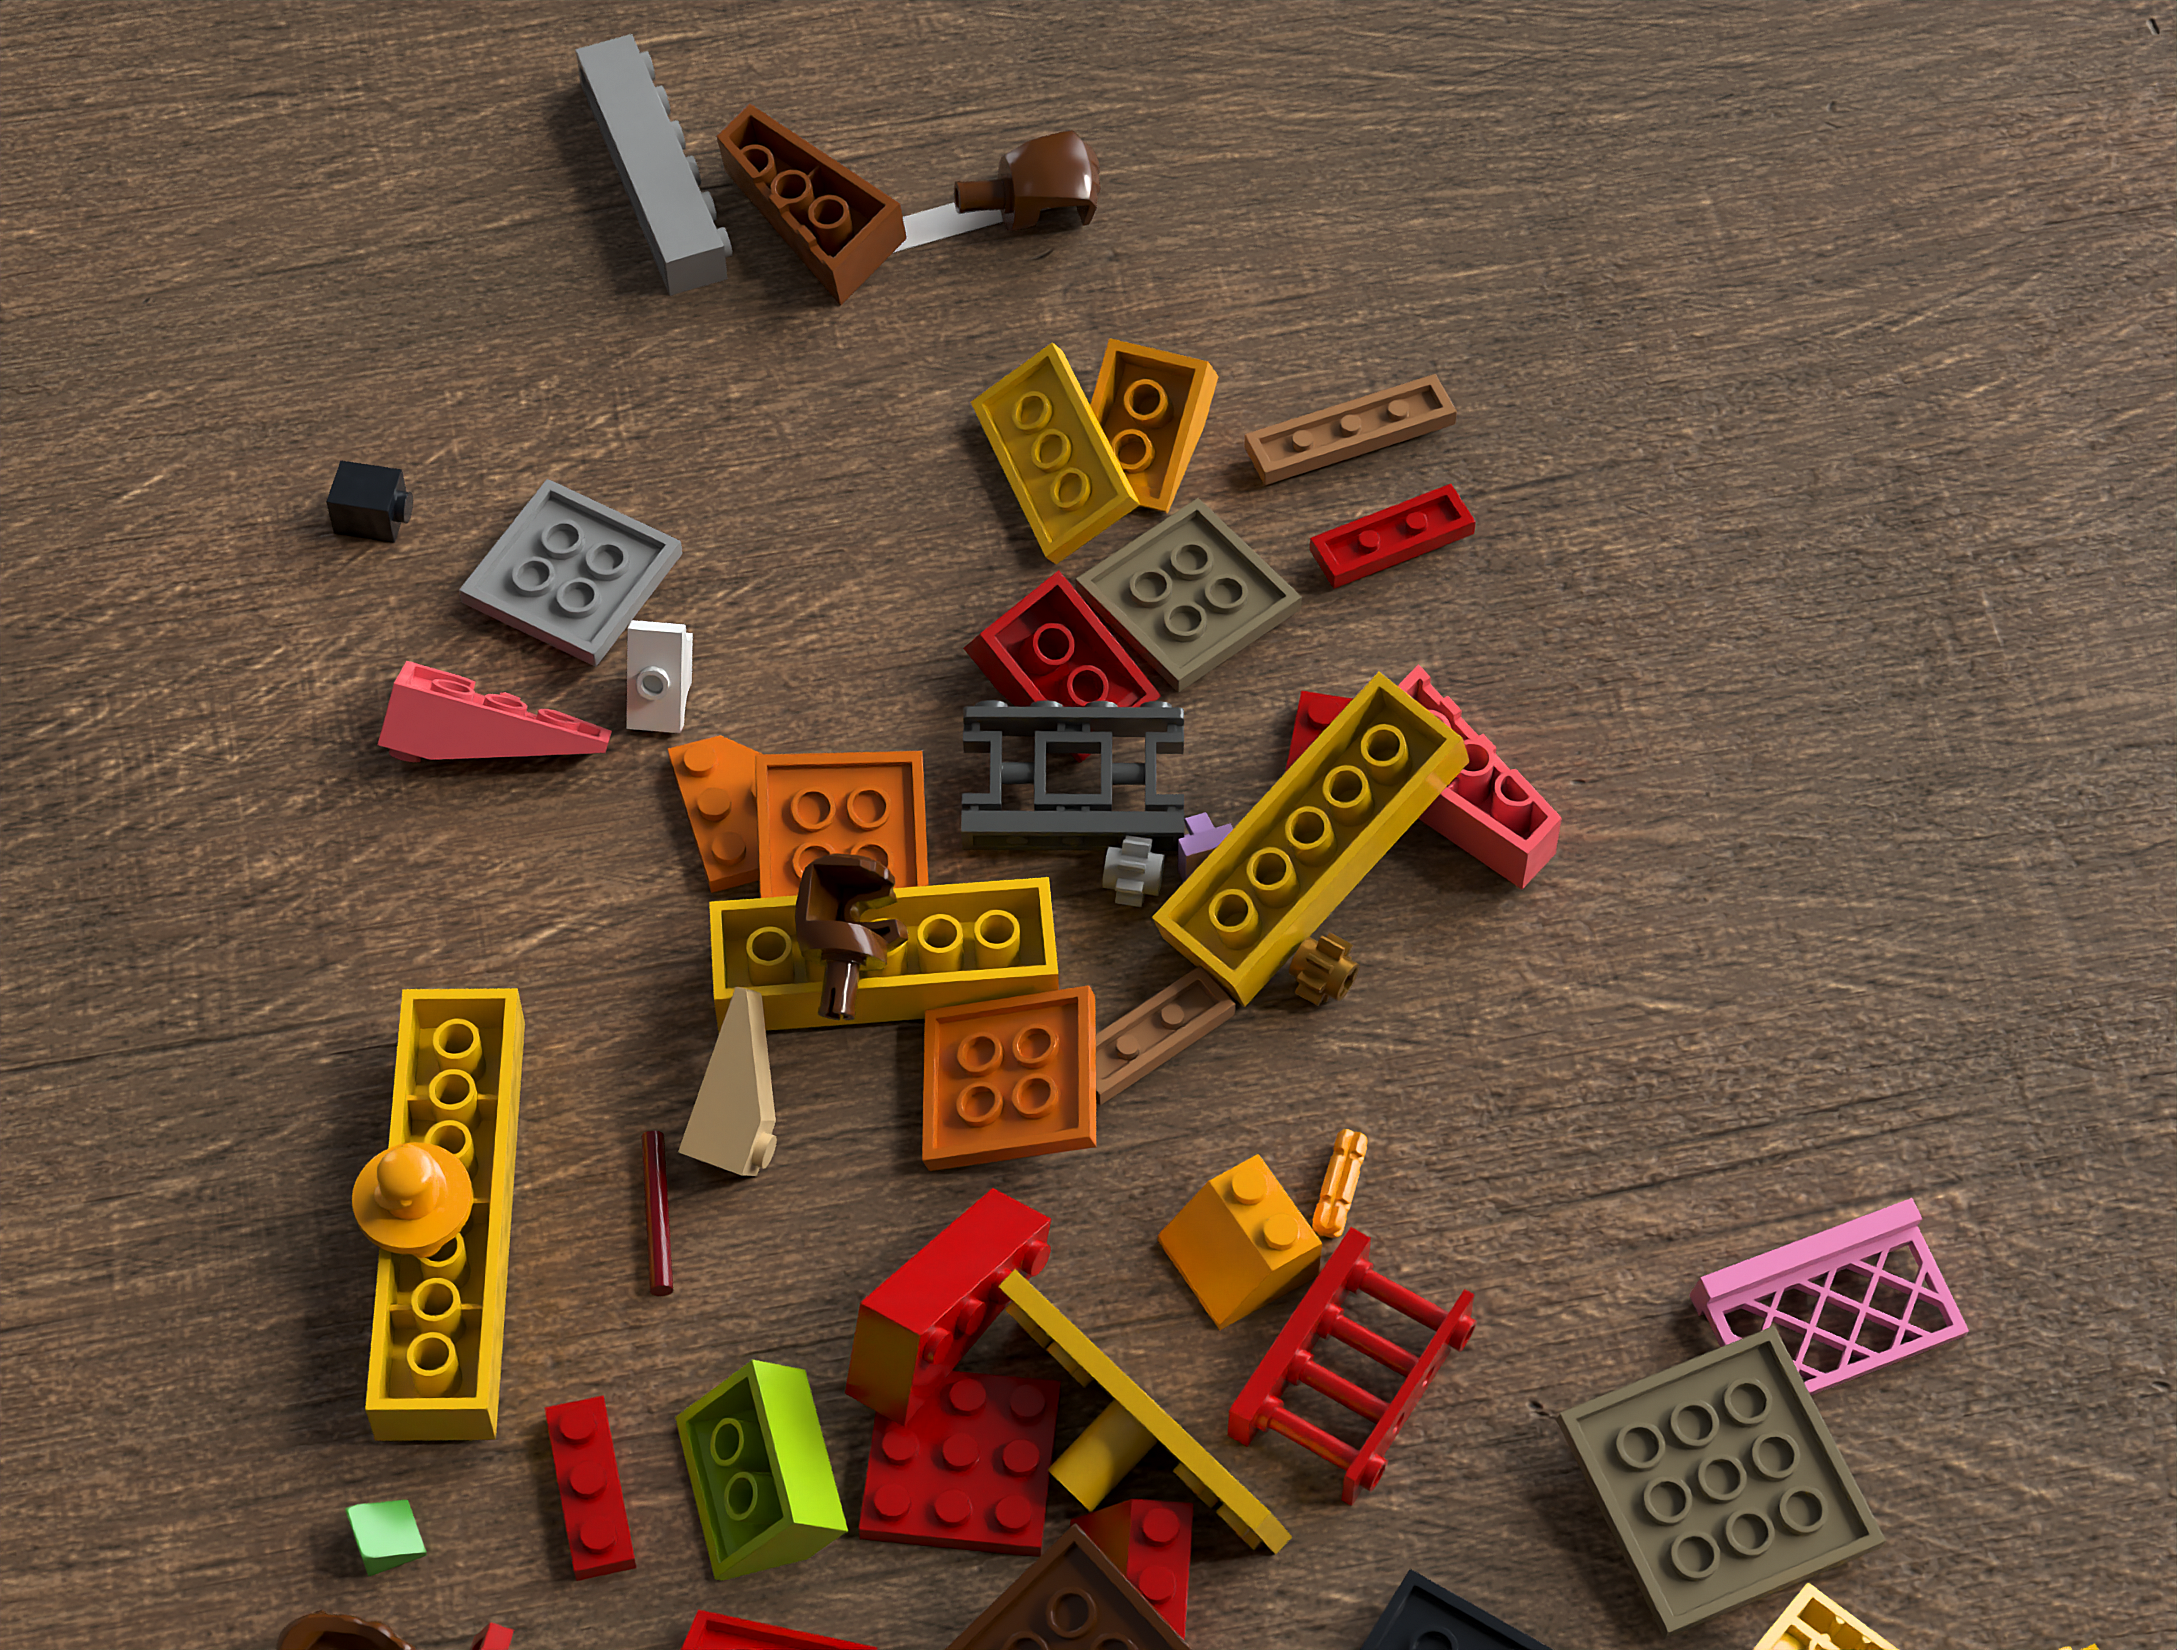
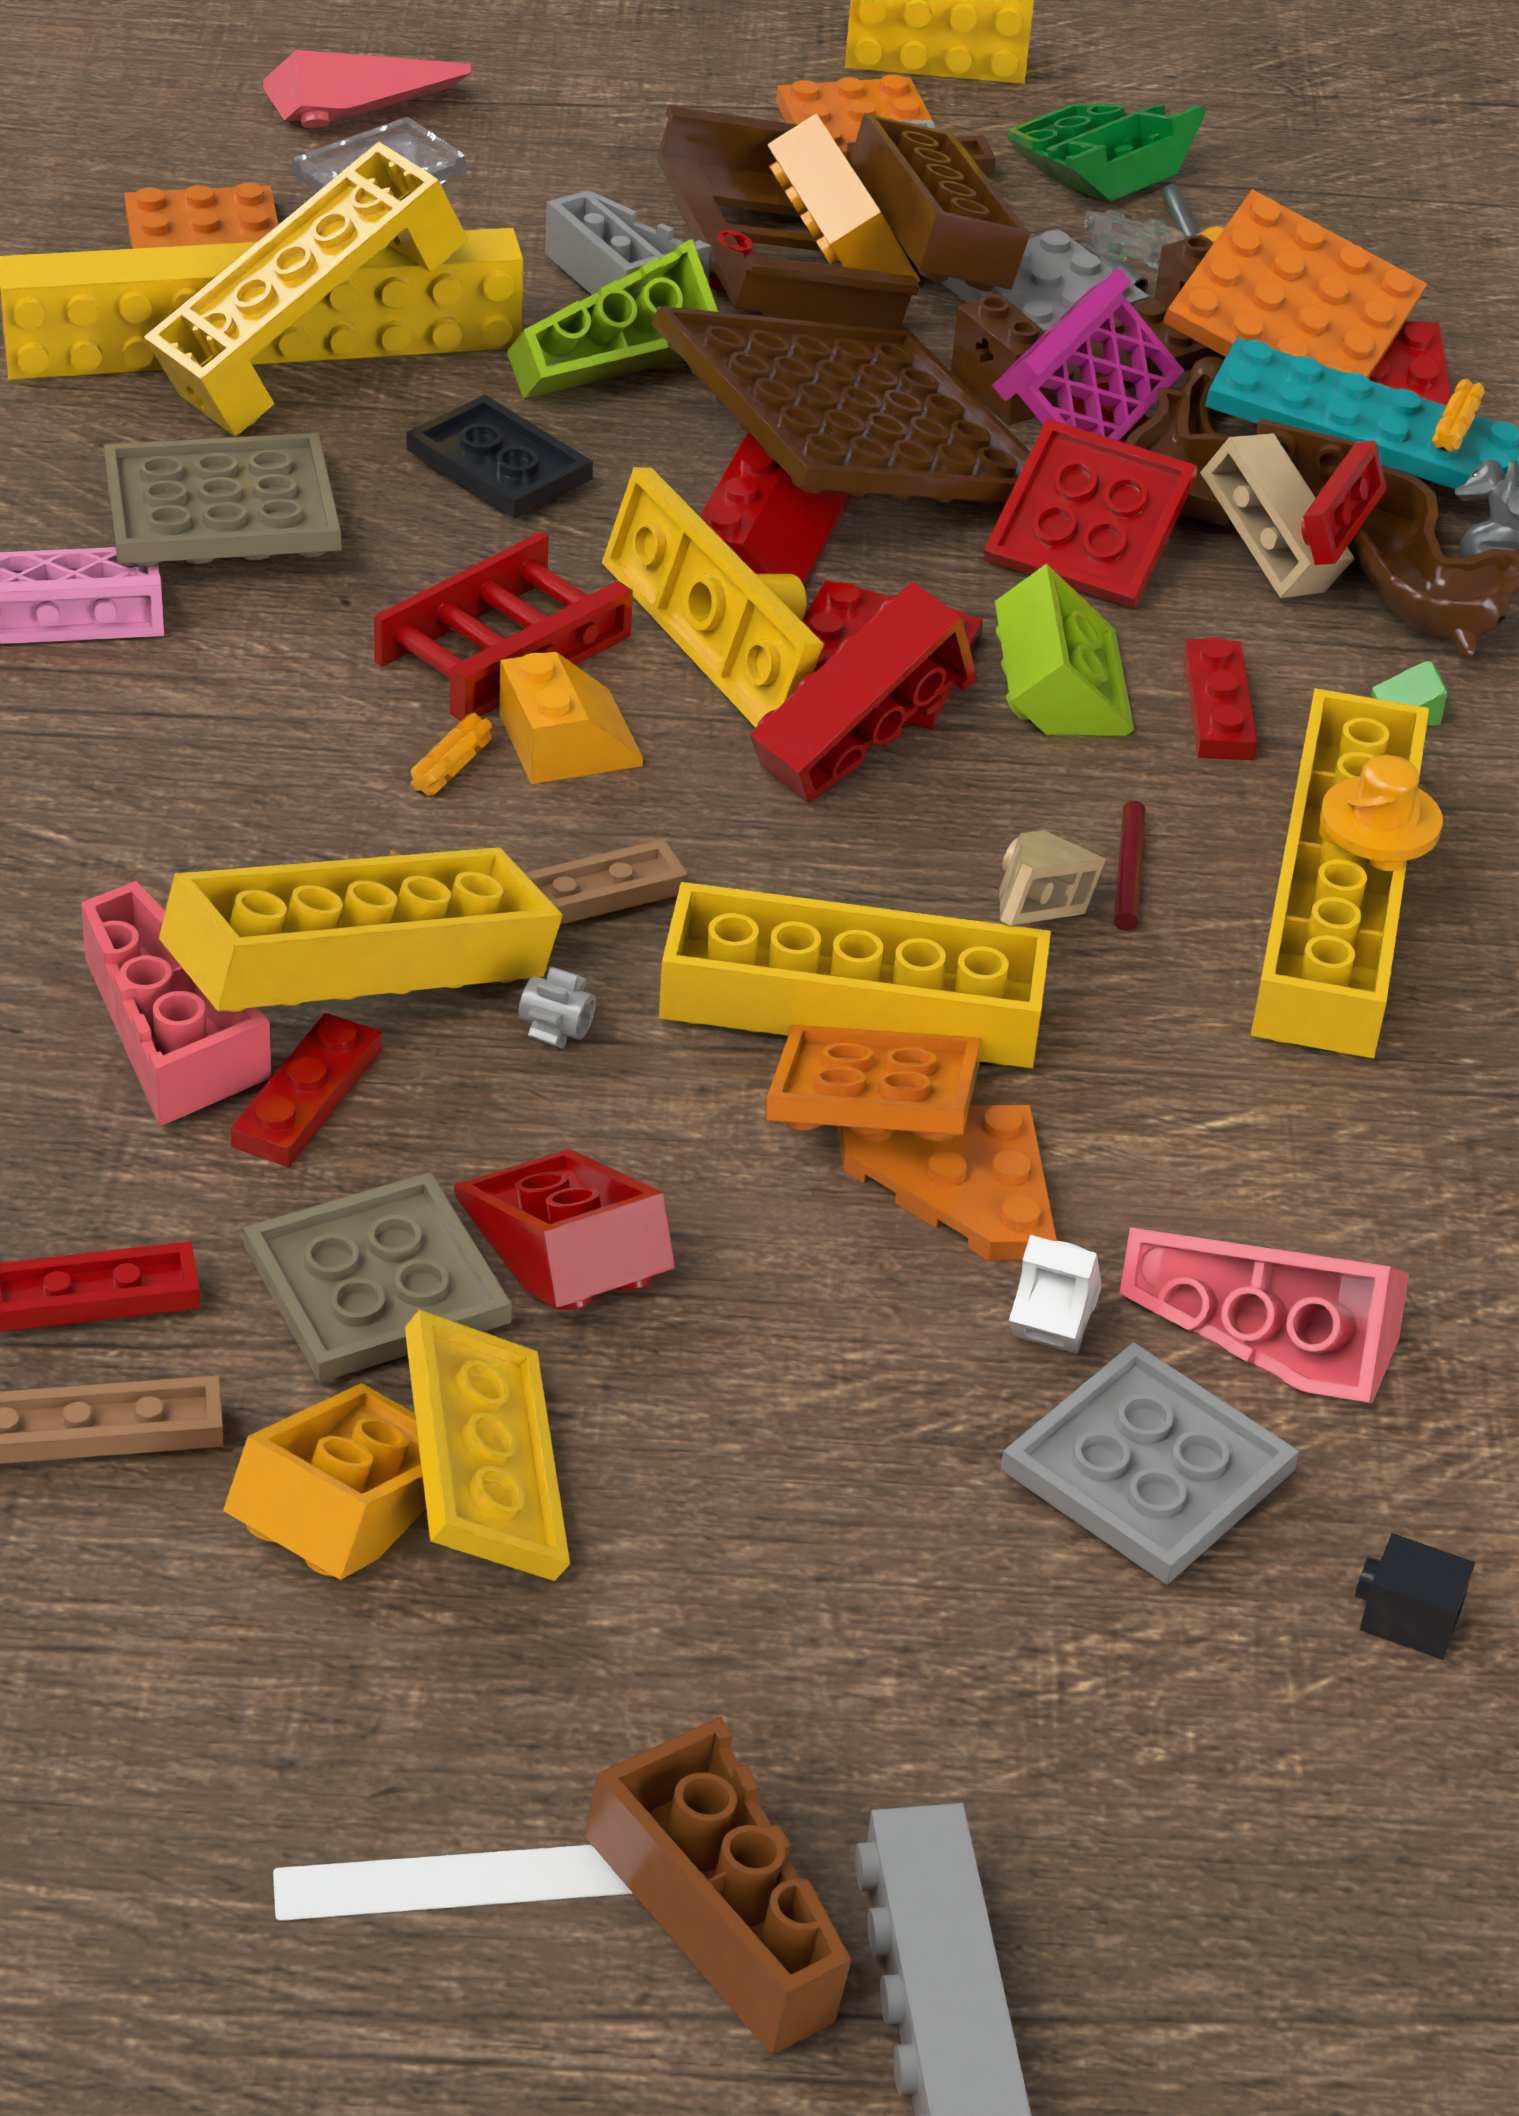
camera: 170 degrees left, 15 degrees down
reddish brown piece [795,853,909,1020] -> none
orange plate [922,985,1096,1171] -> none
reddish brown piece [954,130,1101,231] -> none
dark grey fence [961,700,1185,851] -> none
lavender tile [1178,812,1233,883] -> none

